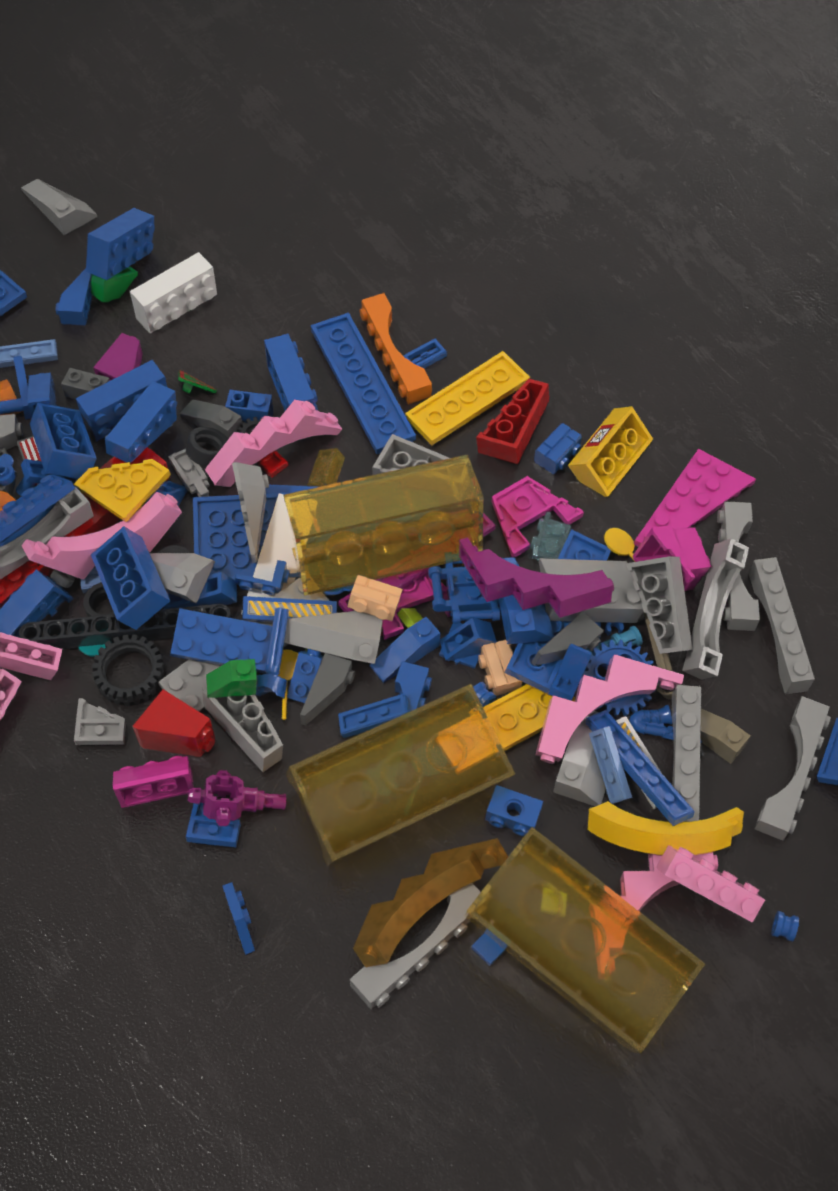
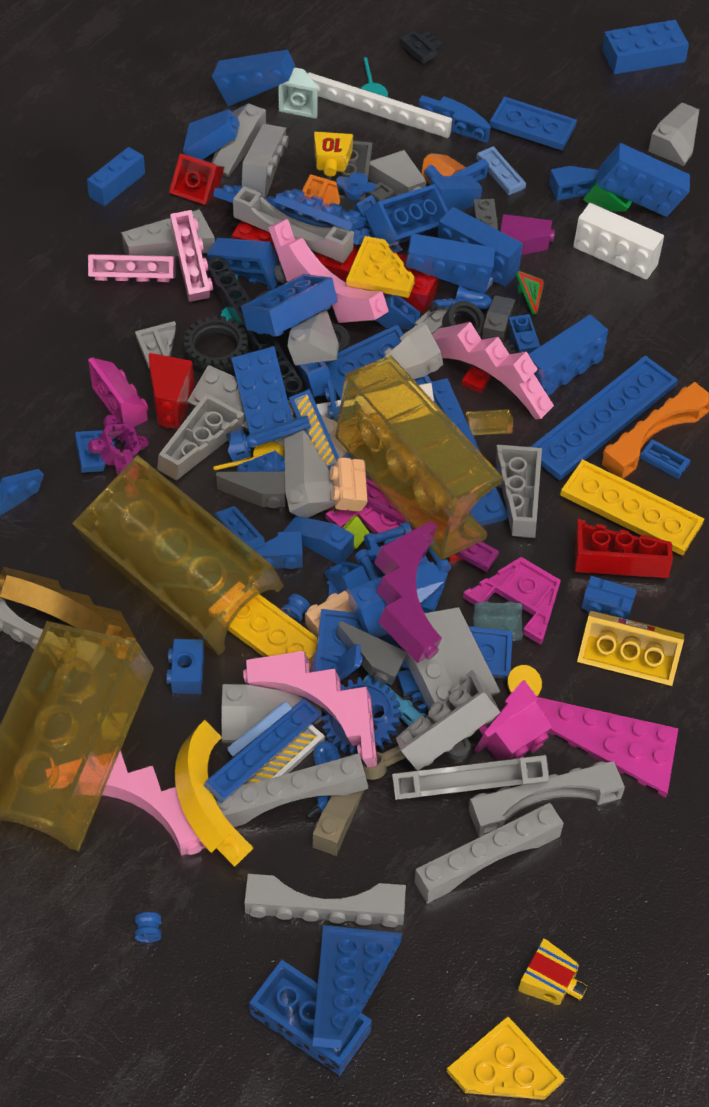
camera: 70 degrees right, 5 degrees down
green slope [206,659,257,698] -> none
bright pink brick [657,845,765,923] -> none
none -> blue piece [430,285,492,312]

